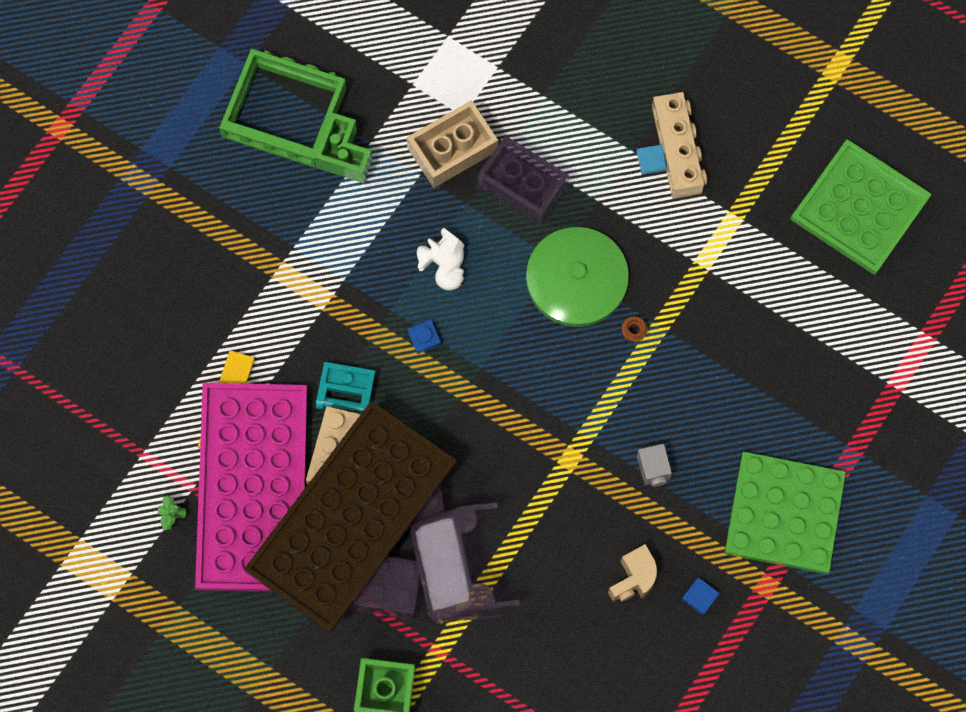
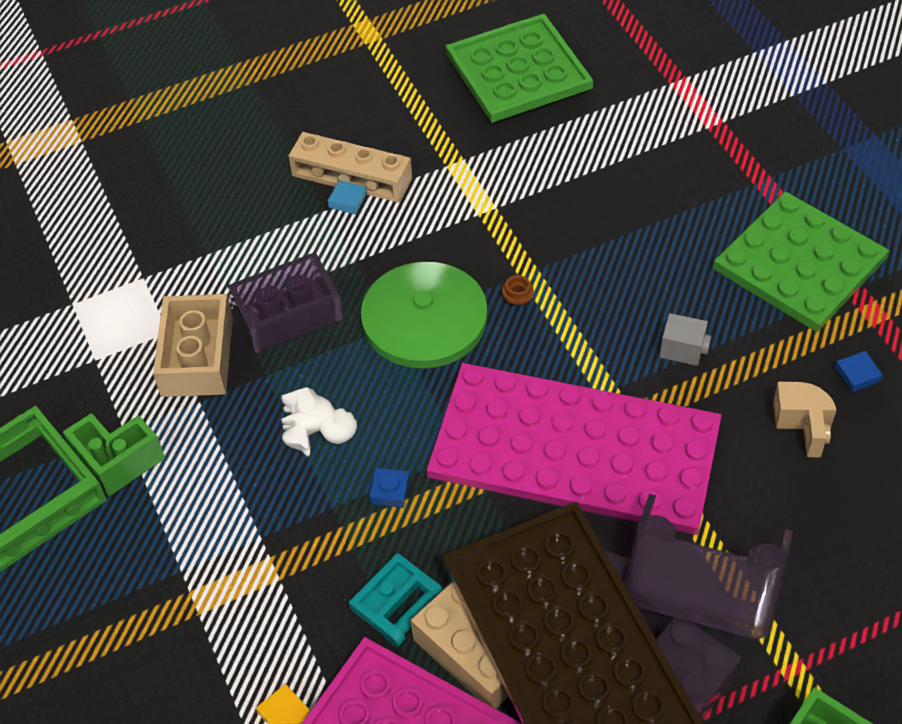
camera: 55 degrees left, 20 degrees down
none -> dark pink plate [427,363,722,535]

